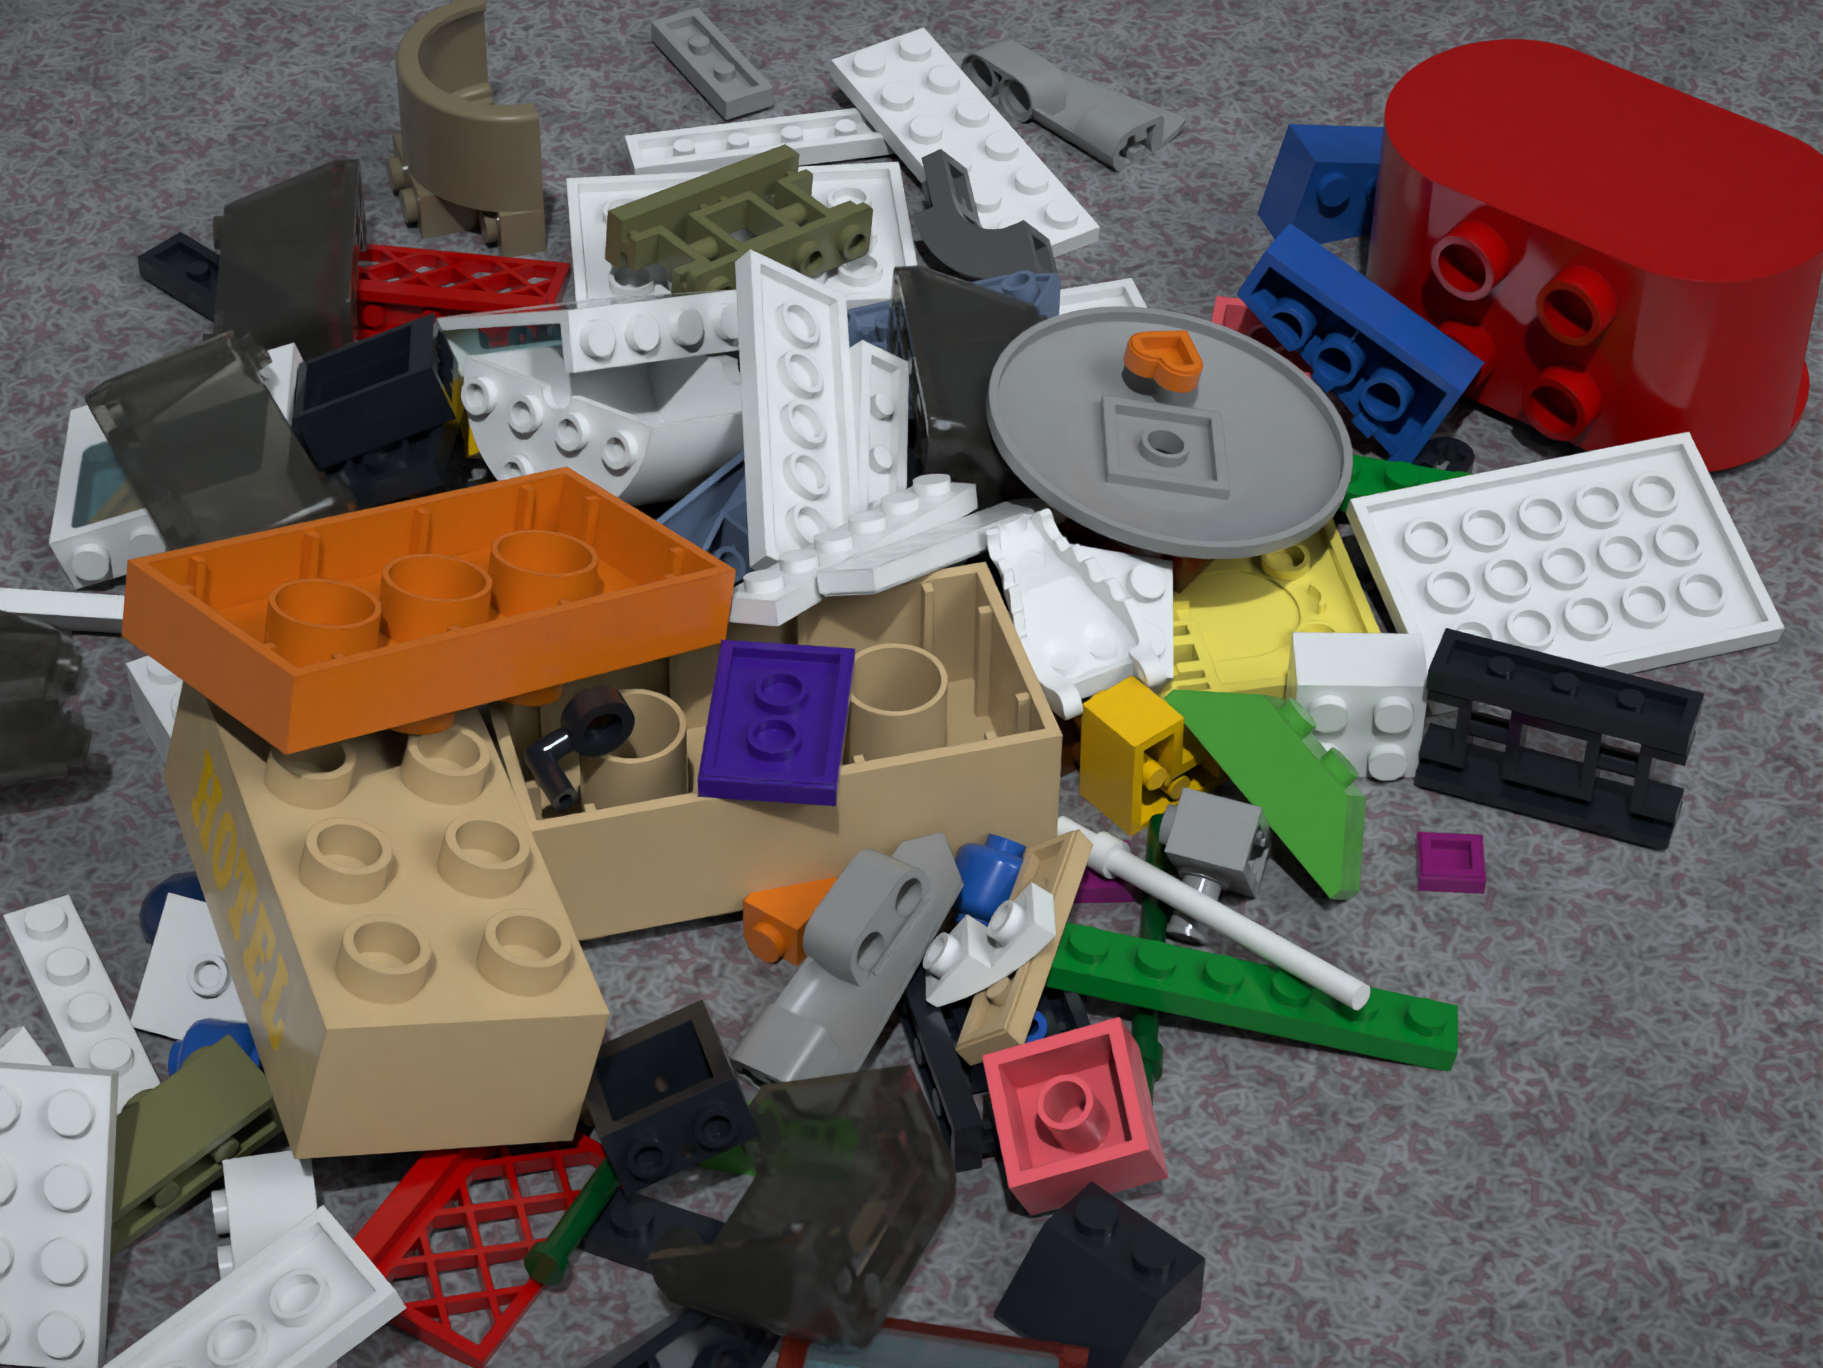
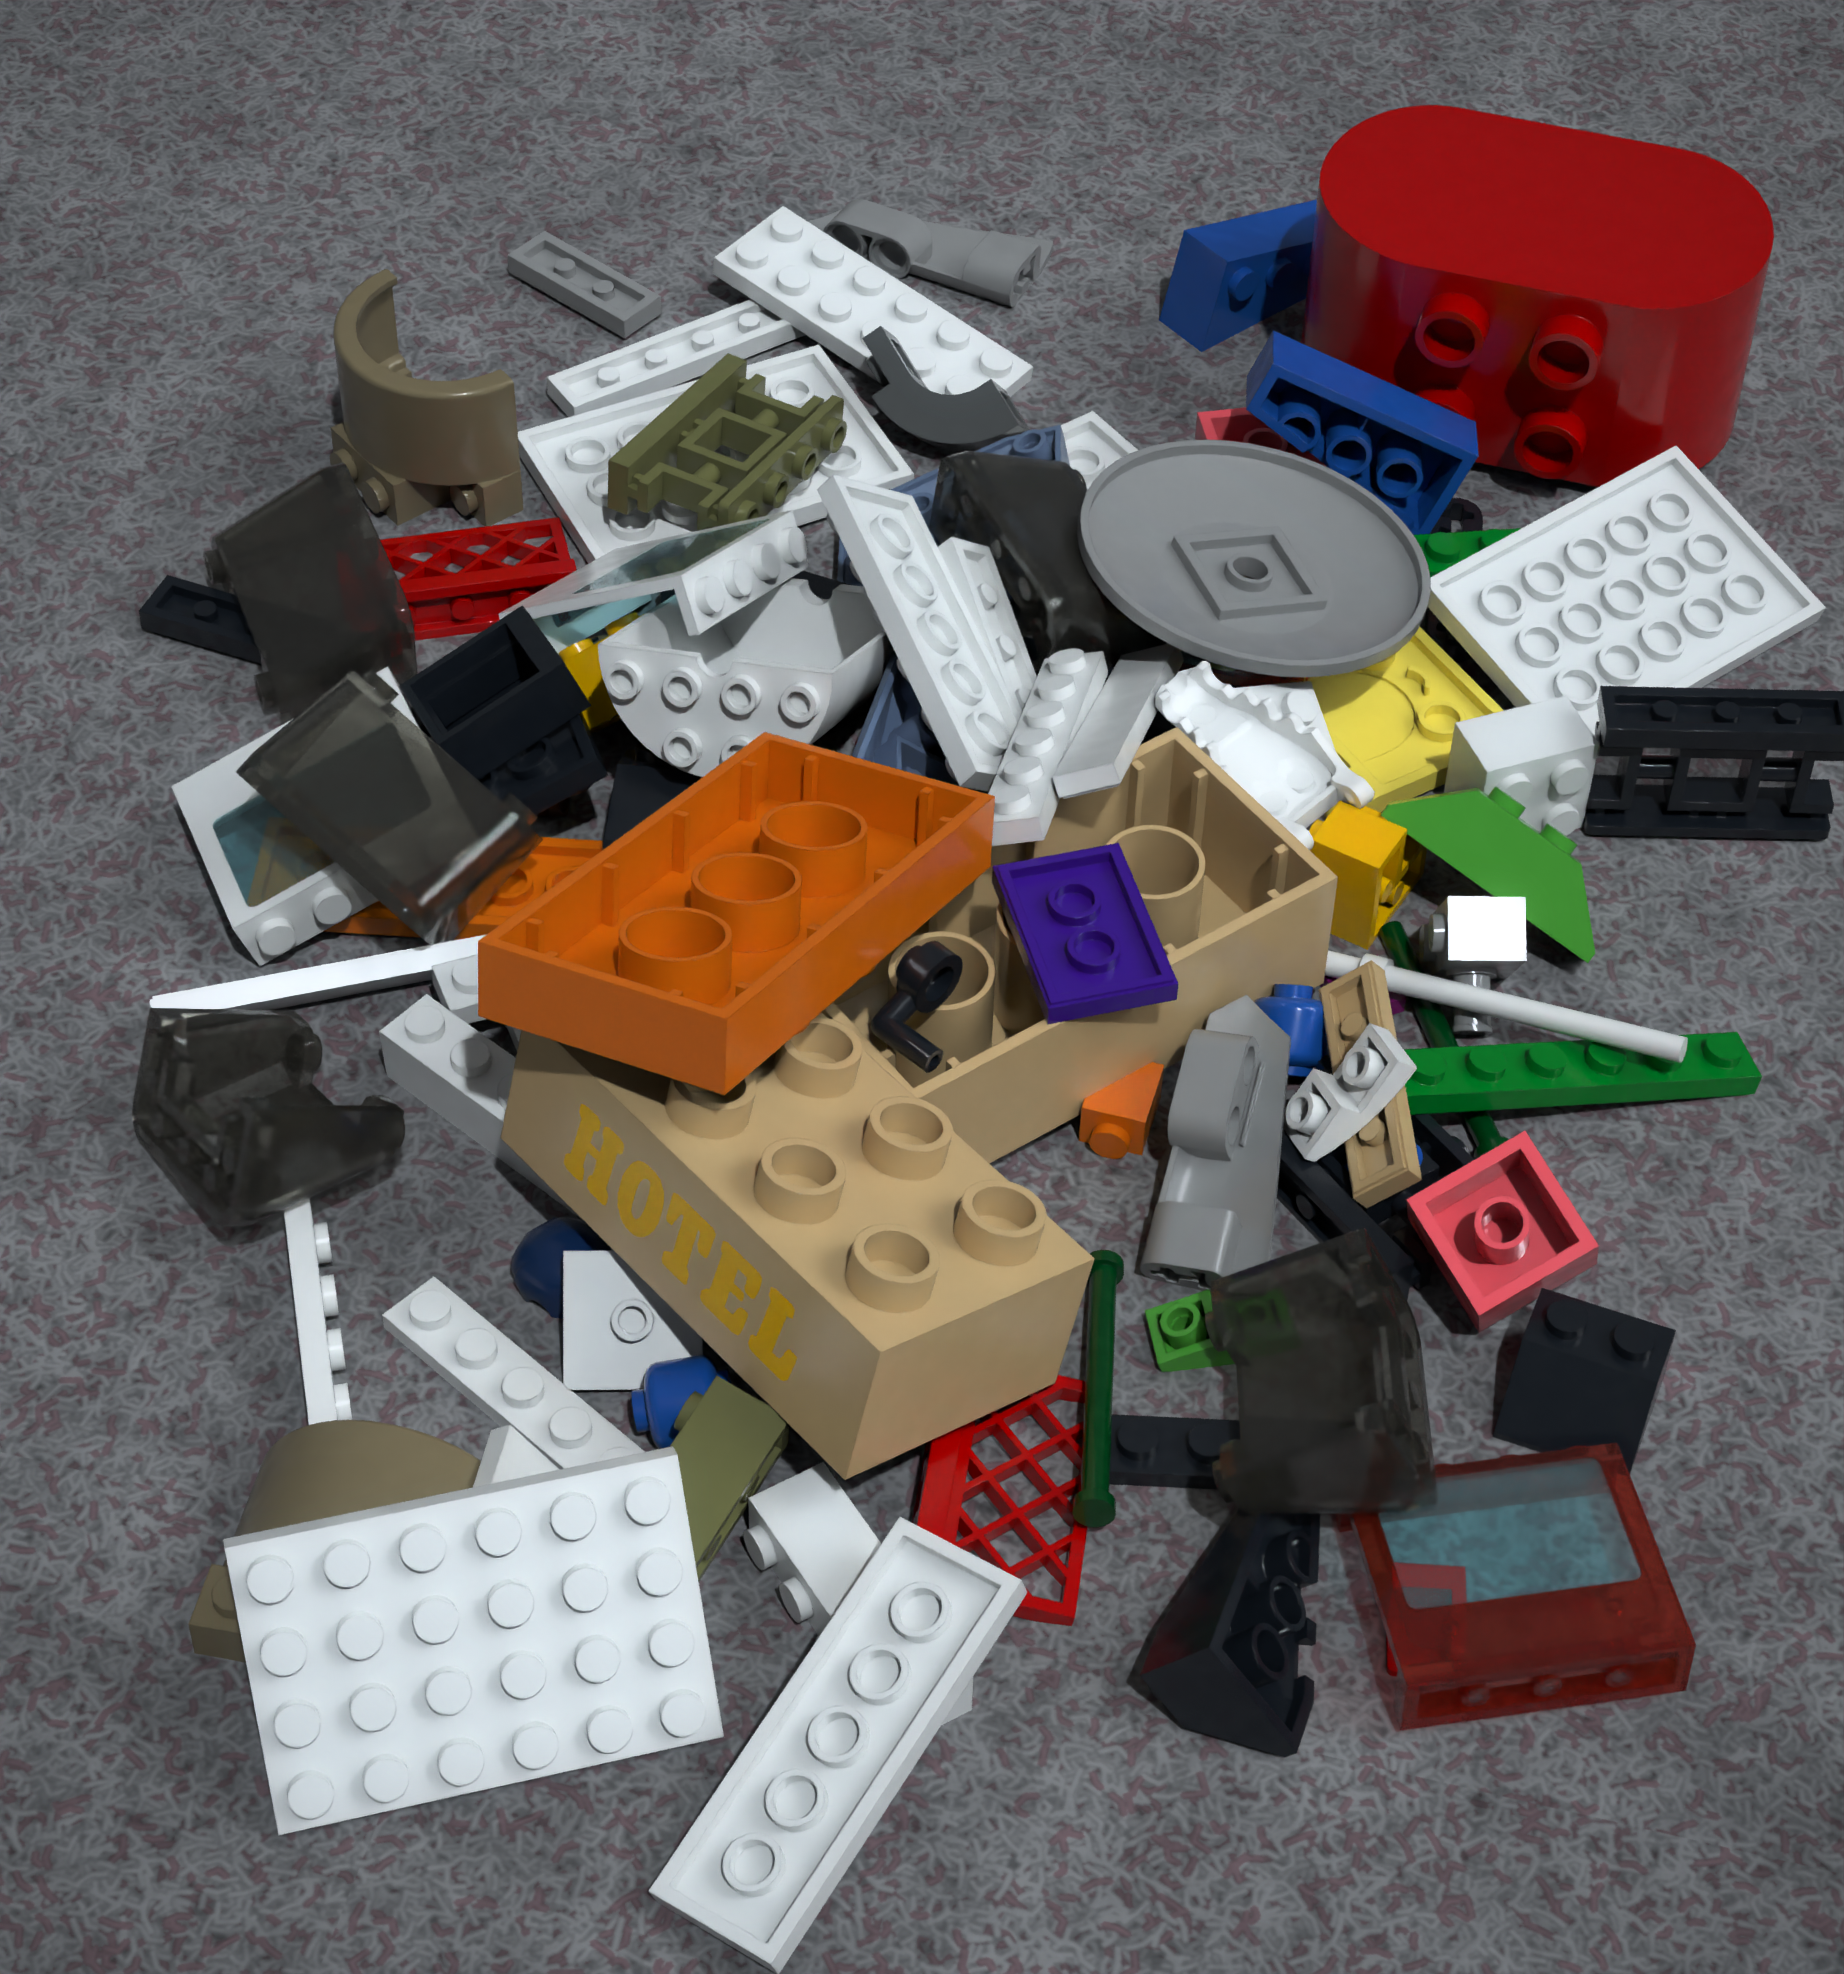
camera: 20 degrees left, 5 degrees up
black window [585,1000,761,1196] -> none
orange tile [1123,330,1204,393] -> none
magenta tile [1415,832,1486,894] -> none

